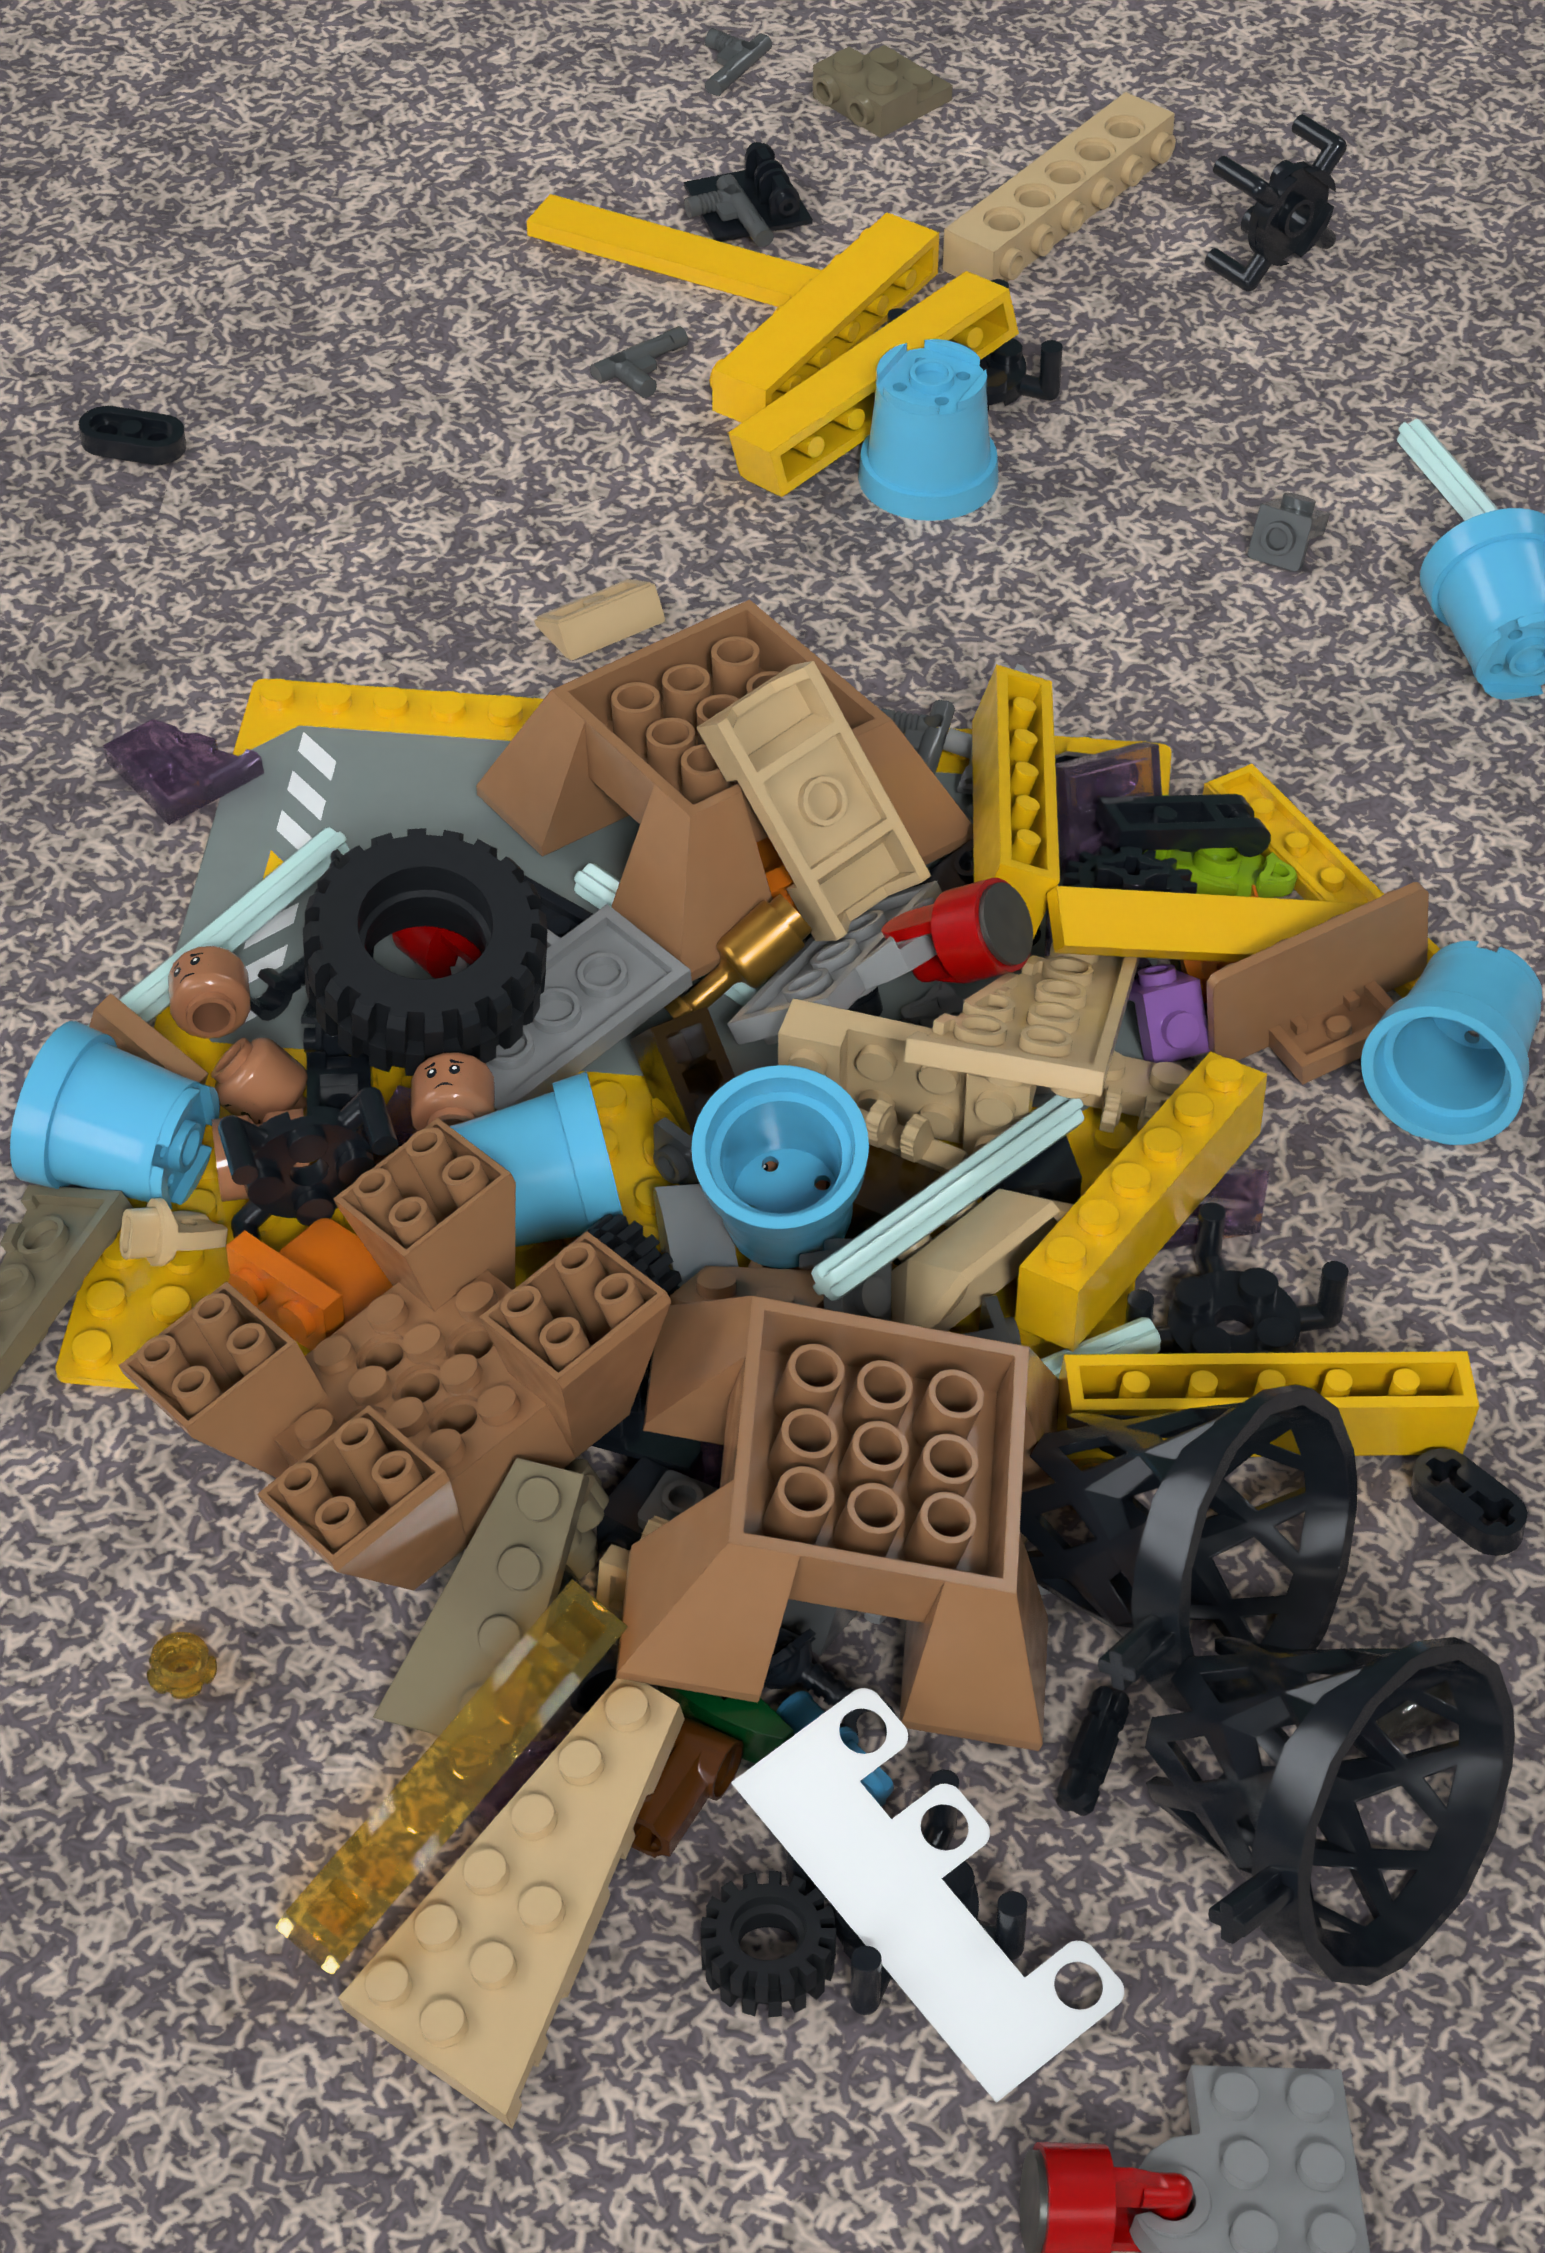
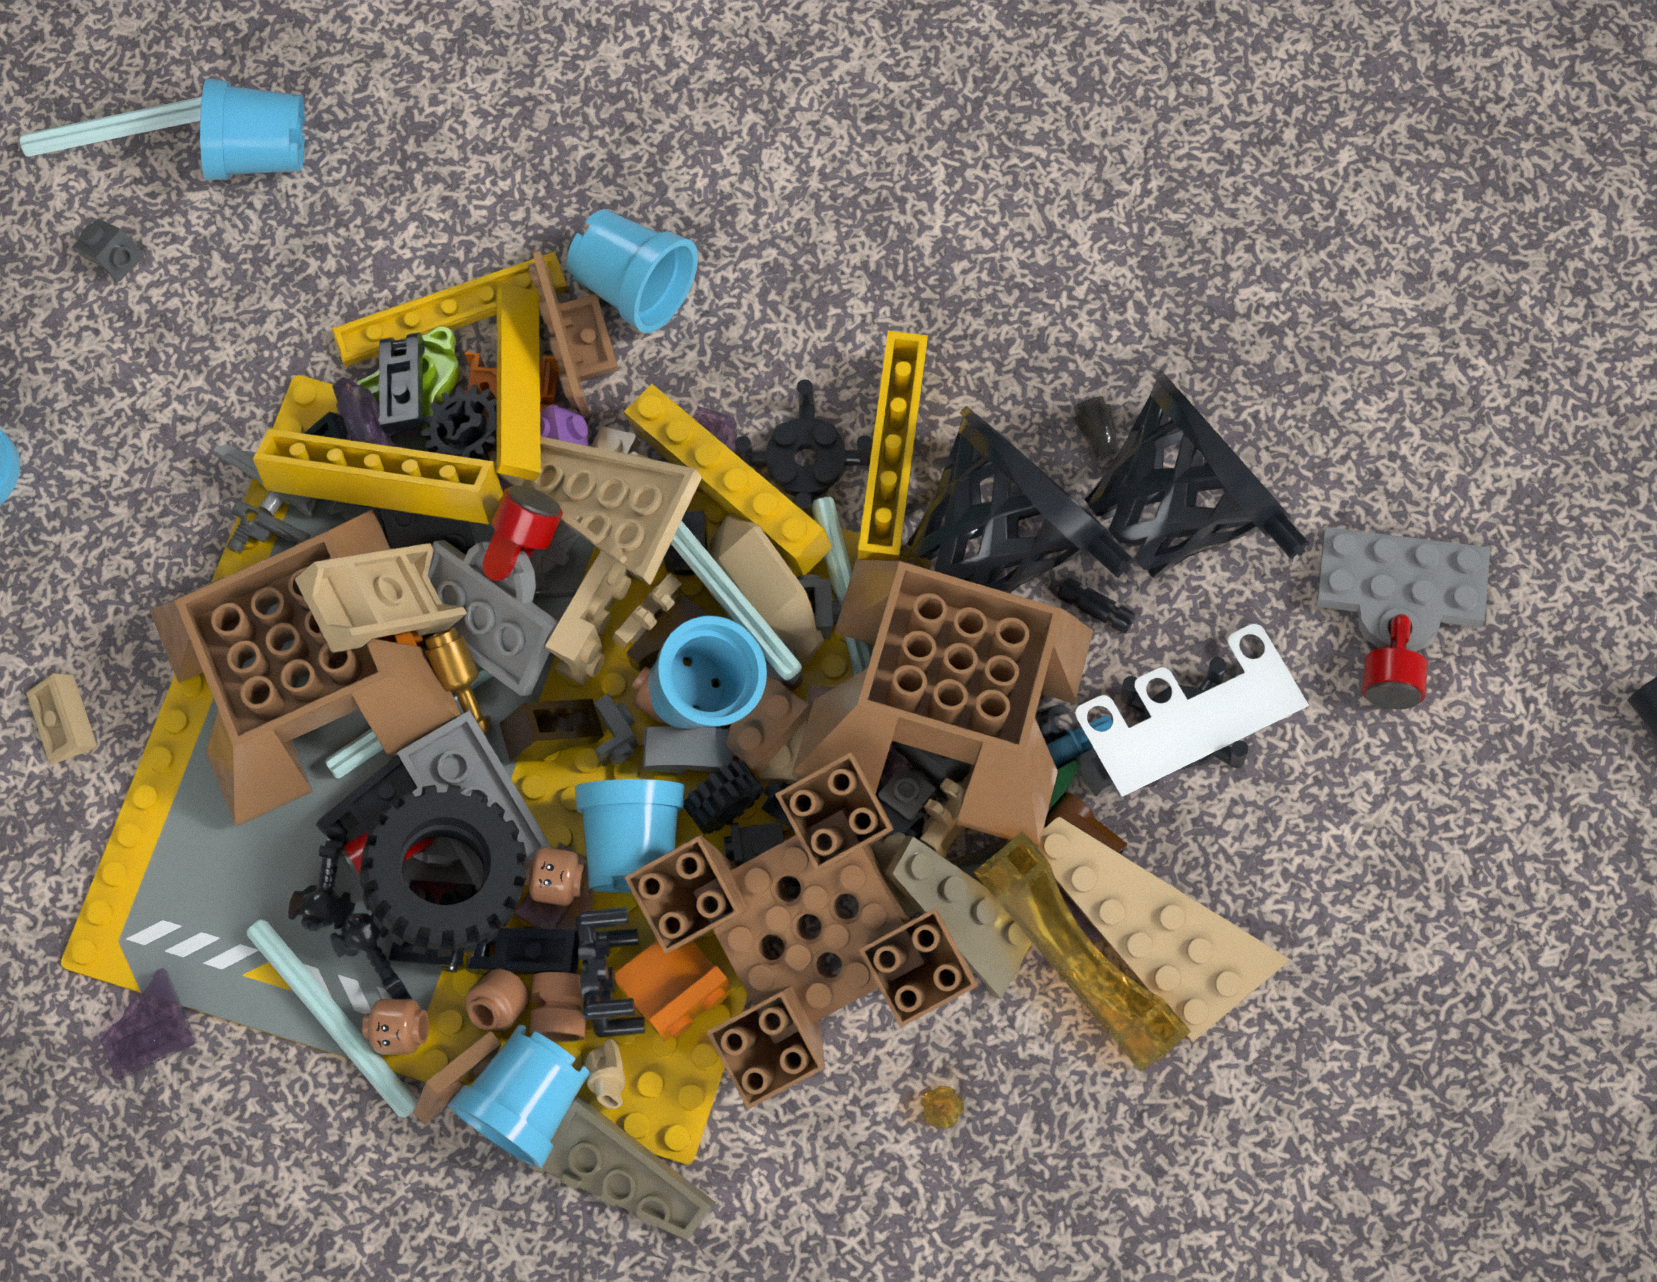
camera: 70 degrees left, 25 degrees up
black tyre [701,1871,836,2017] -> none
black beam [1410,1448,1528,1556] -> none

